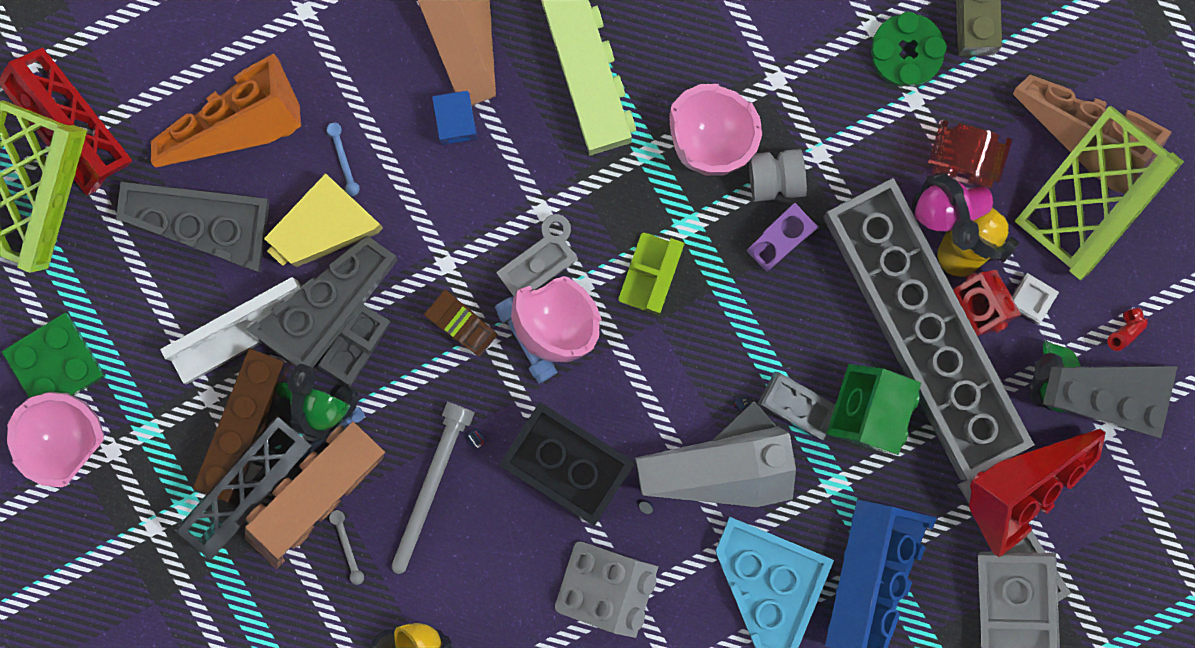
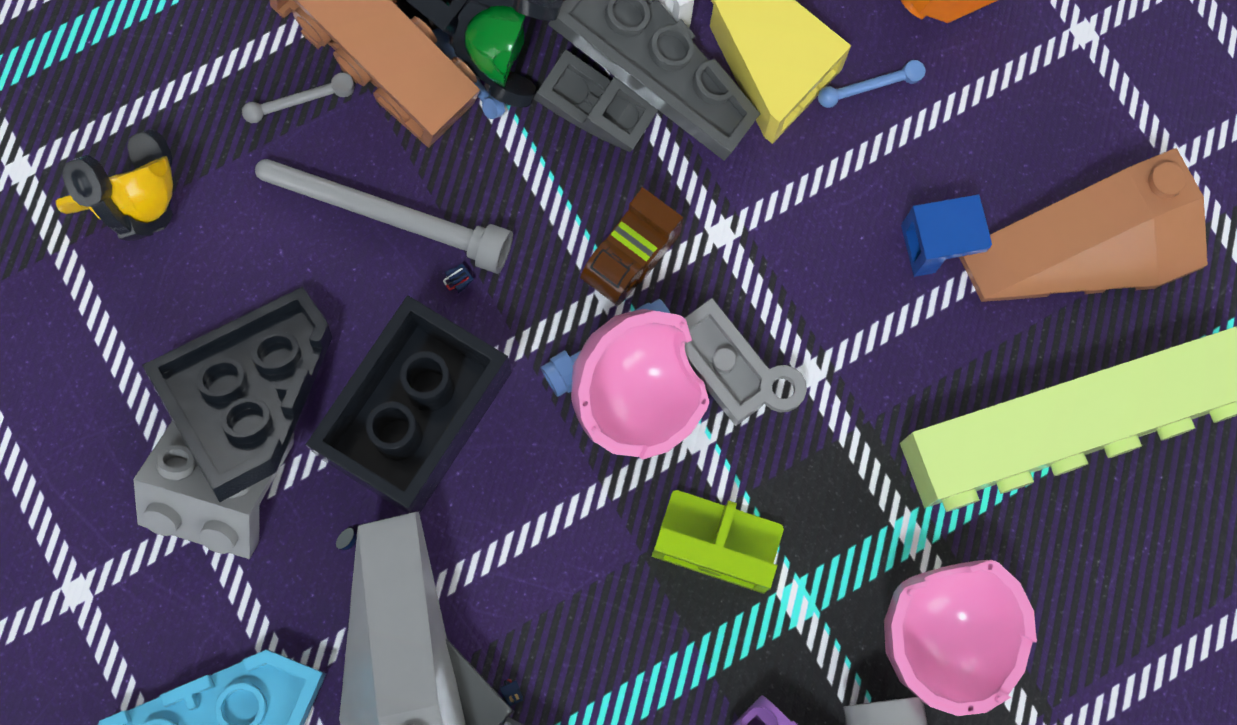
camera: 80 degrees right, 10 degrees down
none -> black plate [142,287,333,503]

